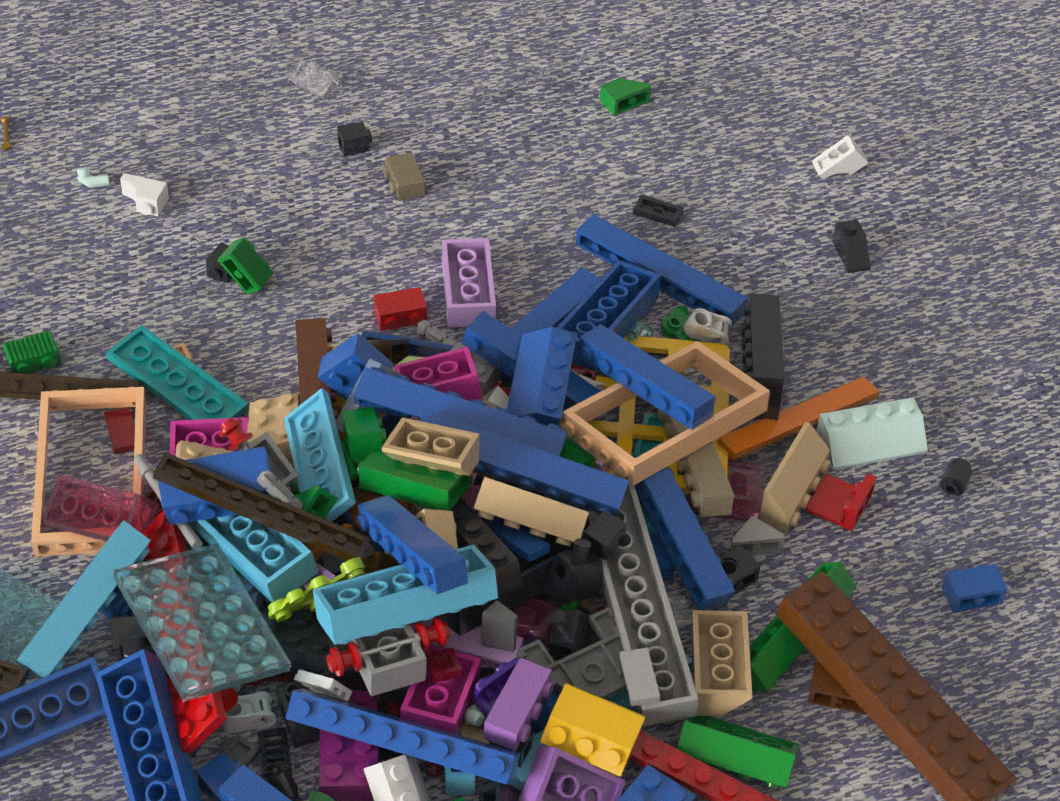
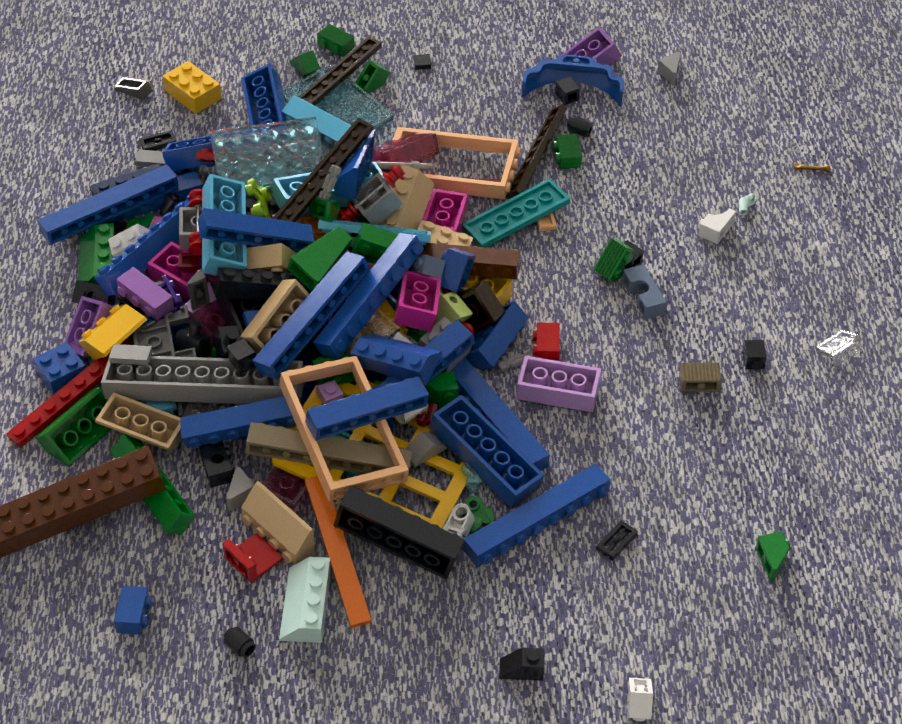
camera: 110 degrees right, 0 degrees up
tan slope [382,418,480,476] -> none
none -> sand blue arch [622,264,668,319]

